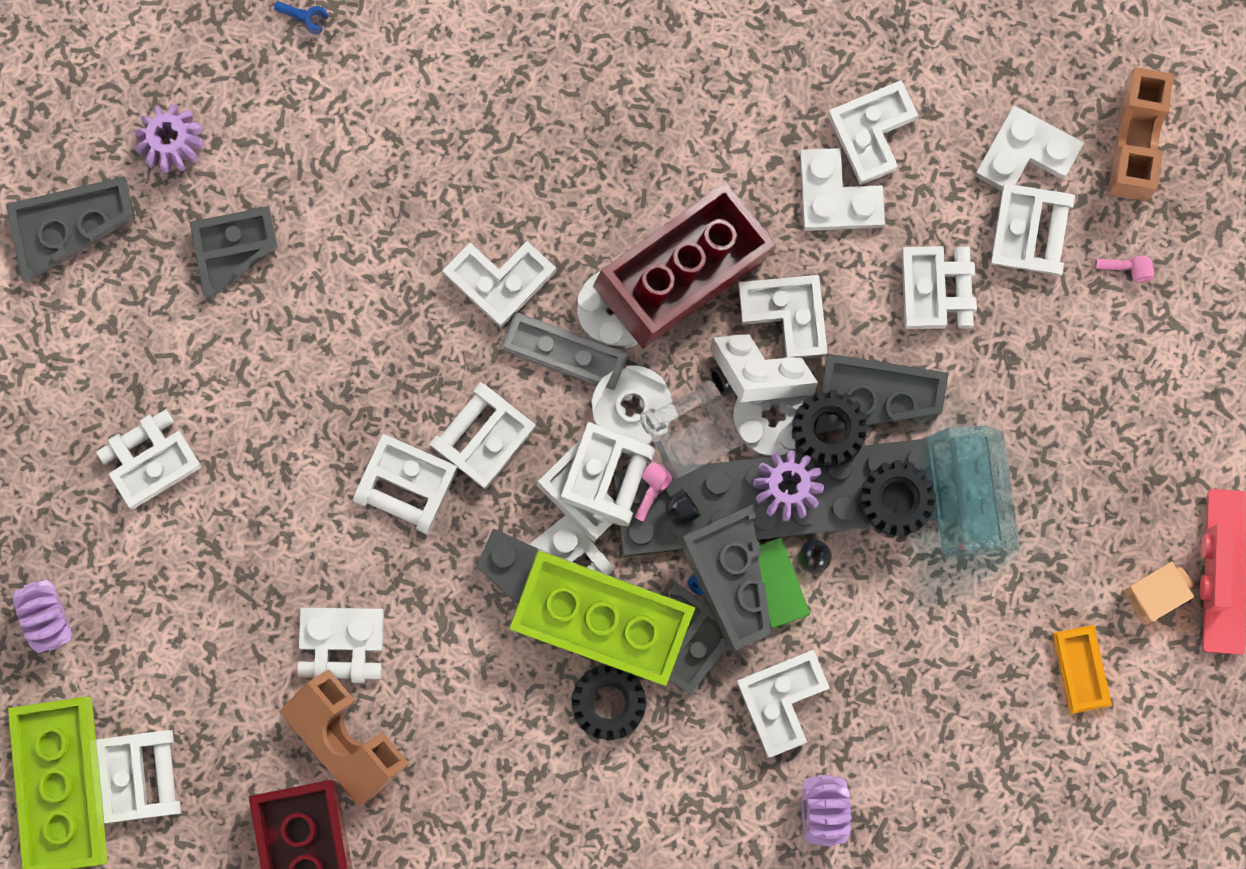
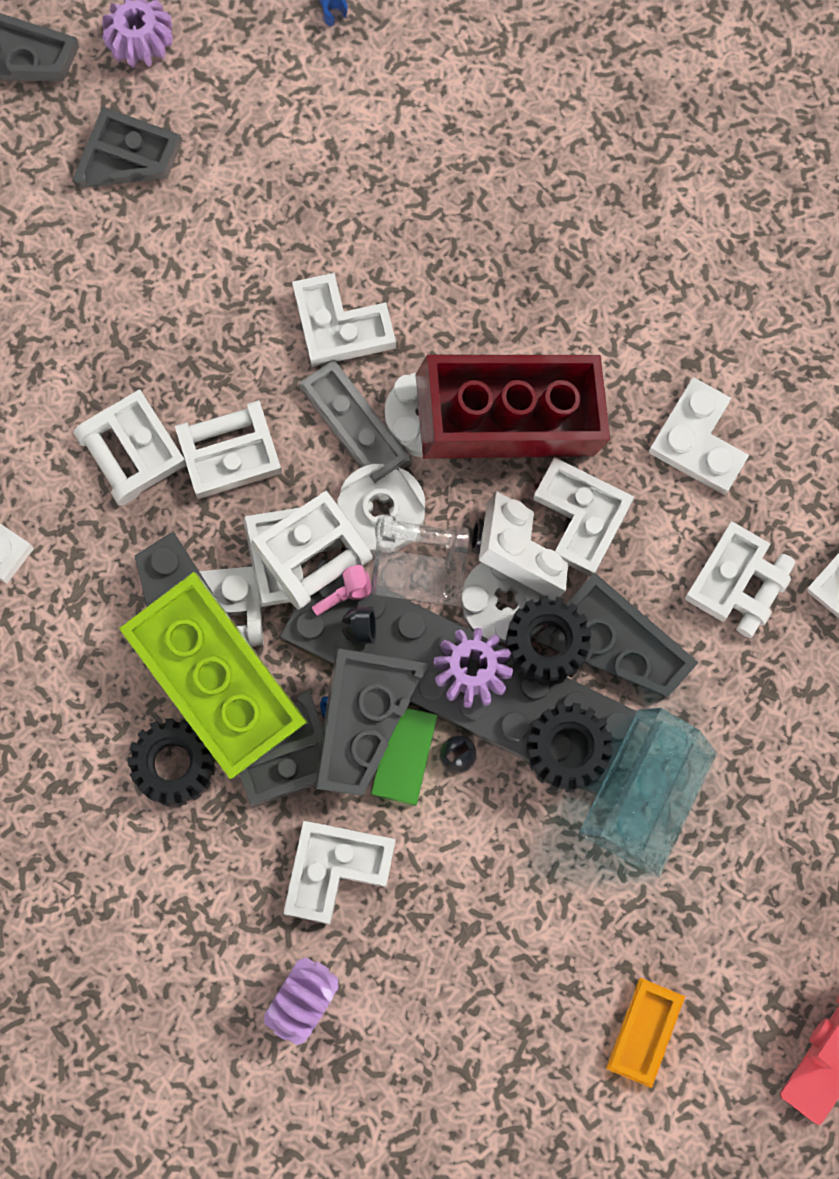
camera: 35 degrees right, 5 degrees down
white plate [828,80,918,186] -> none
light nougat brick [1122,562,1194,626] -> none

